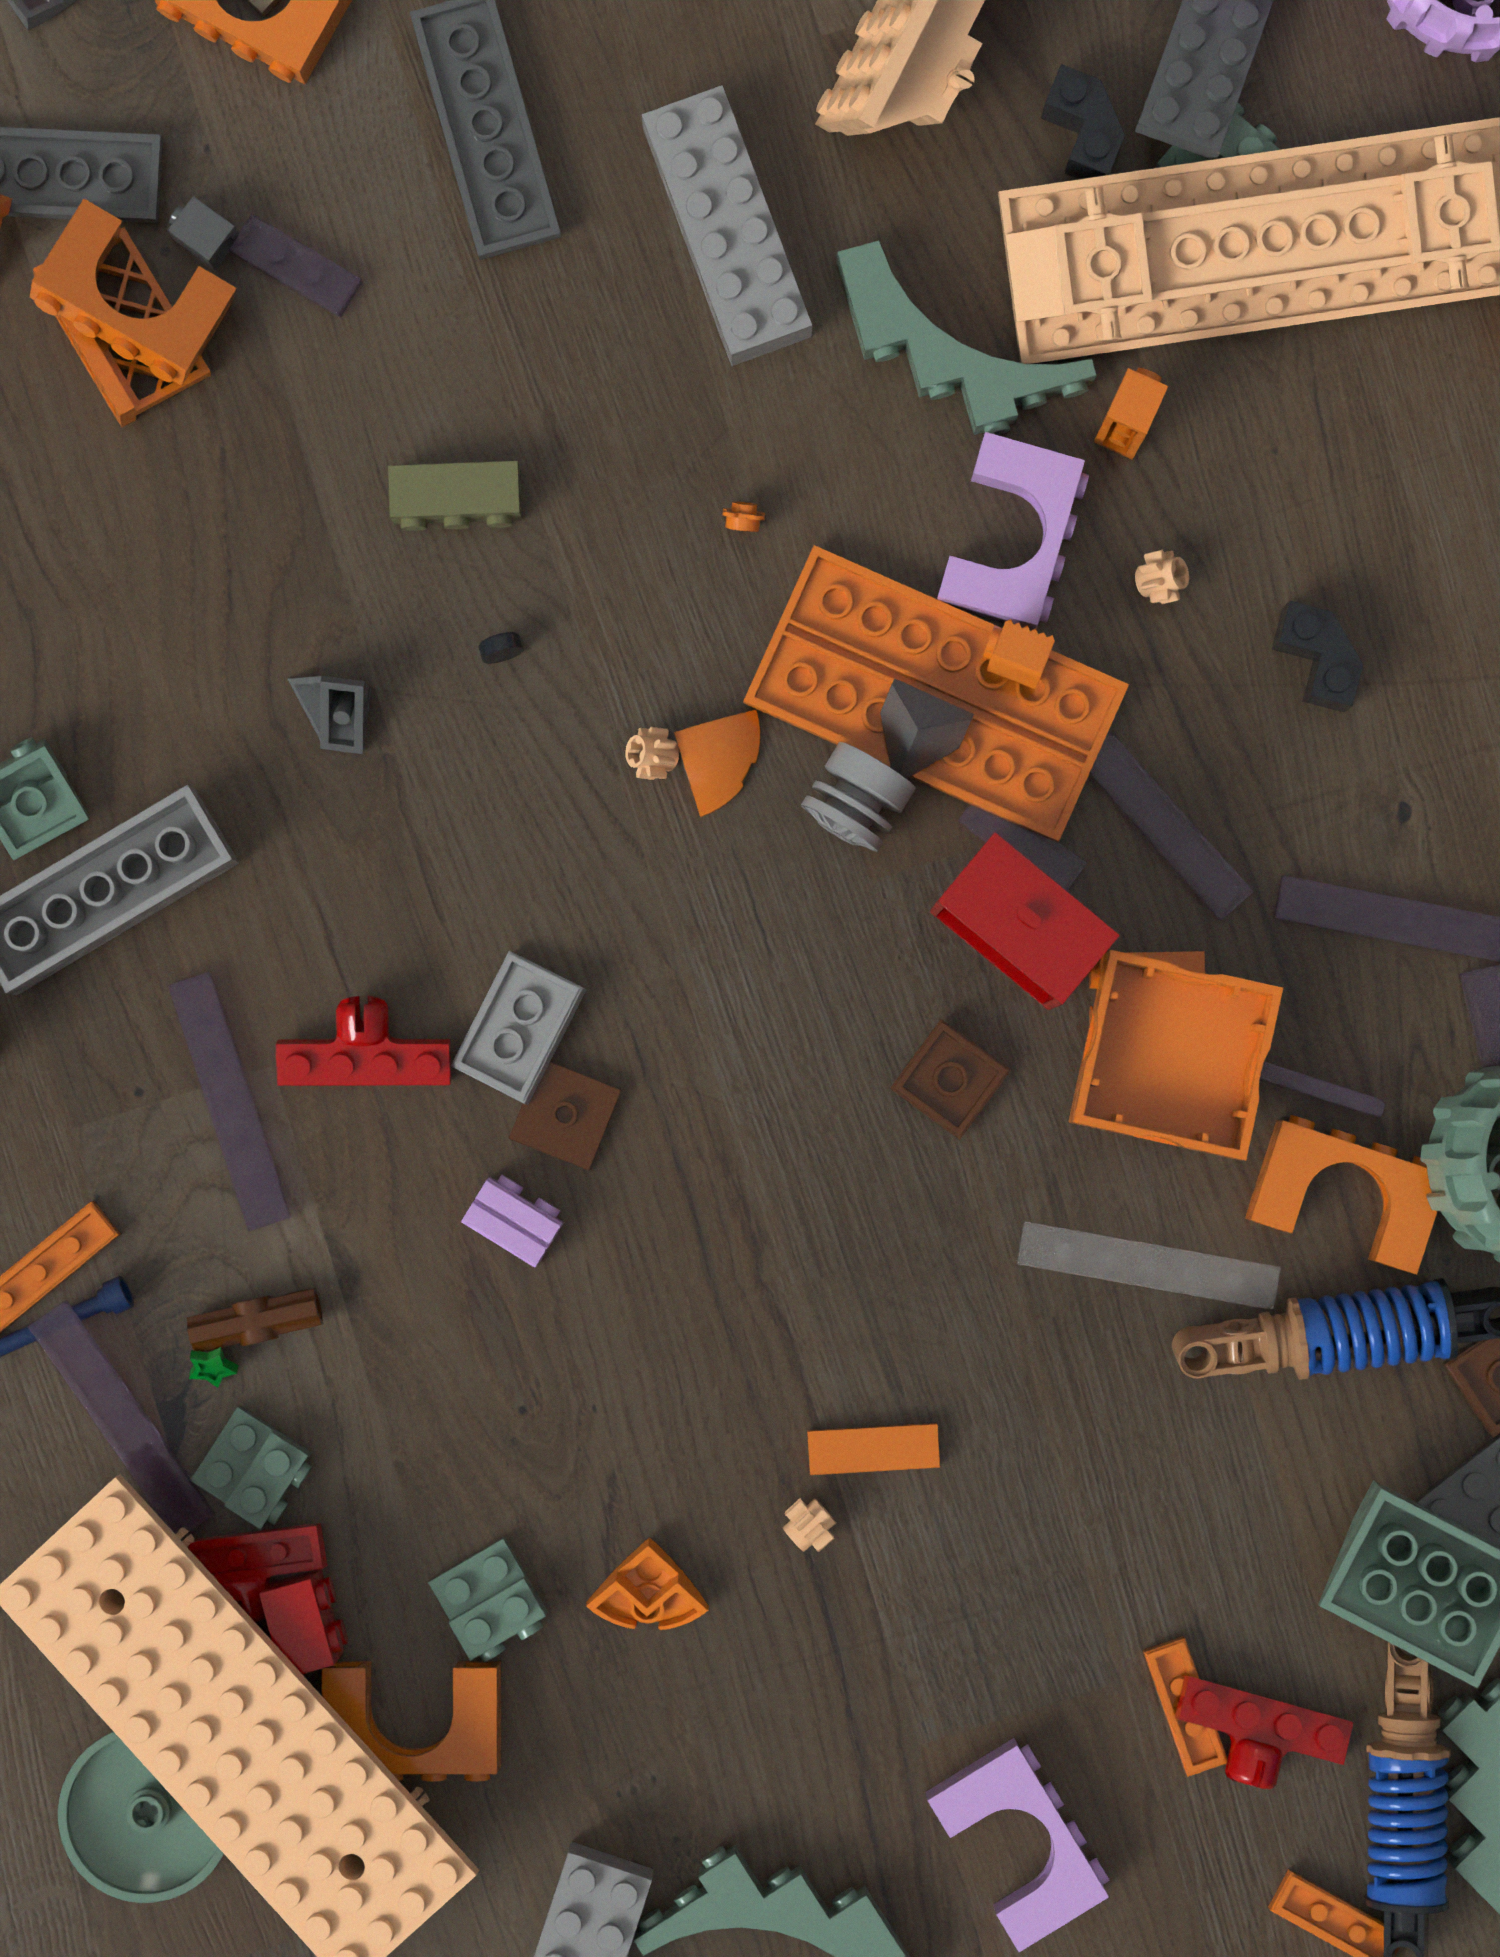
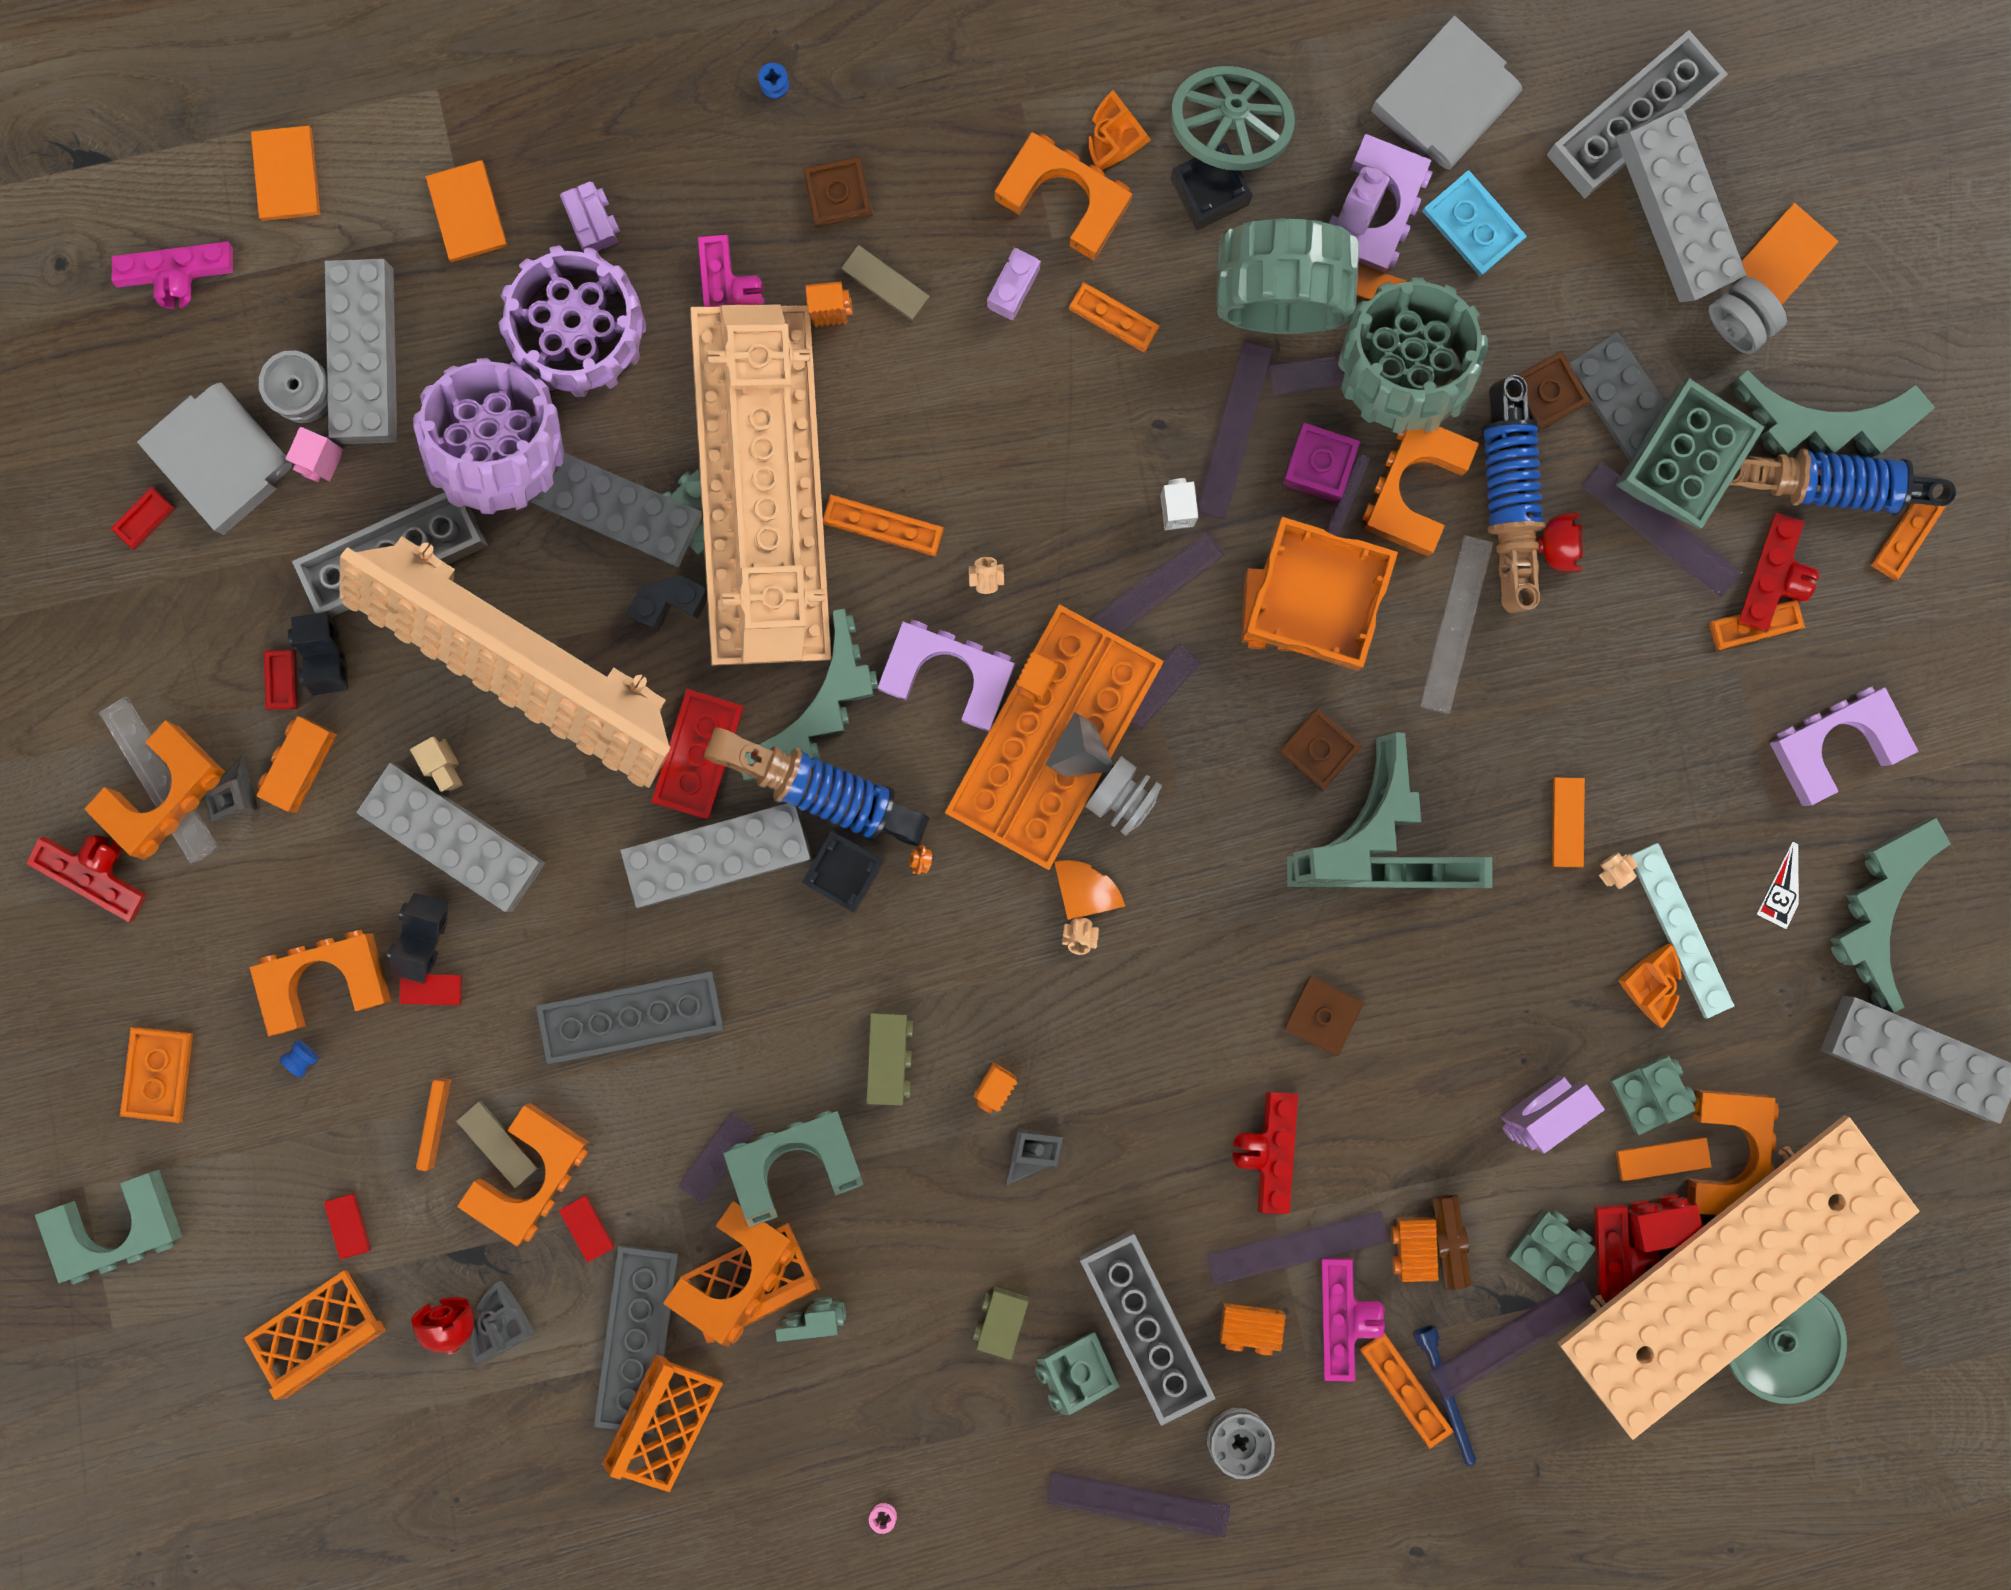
camera: 85 degrees left, 0 degrees up
dark grey brick [168,196,241,271] -> none
green piece [189,1347,239,1388] -> none
light grey tile [451,951,587,1105] -> none
lavender brick [461,1174,564,1267] -> none
black tile [478,632,524,664] -> none
red container [929,832,1120,1010] -> none
orange brick [1094,368,1168,460] -> none
black brick [1272,601,1363,712] -> none
none -> red tile [559,1194,615,1263]
none -> red plate [651,689,745,820]
none -> piece [703,728,930,846]
none -> sand green arch [723,1111,864,1228]
none -> sand green plate [776,1297,846,1342]
none -> black container [802,831,885,913]
none -> orange tile [823,494,944,557]
none -> olive brick [973,1287,1029,1360]
none -> orange brick [974,1062,1017,1114]
none -> white brick [1160,478,1198,530]
none -> orange brick [1219,1303,1286,1355]
none -> magenta container [1281,423,1360,503]
none -> sand green arch [1287,856,1492,888]
none -> sand green arch [1293,732,1421,884]
none -> dark pink plate [1322,1258,1385,1381]
none -> orange brick [1391,1217,1439,1282]
none -> lavender arch [1501,1075,1605,1154]
none -> red cylinder [1537,512,1583,573]
none -> clear purple tile [1582,462,1741,597]
none -> orange tile [1616,1137,1712,1181]
none -> light aqua plate [1631,843,1734,1019]
none -> sticker [1757,842,1799,929]

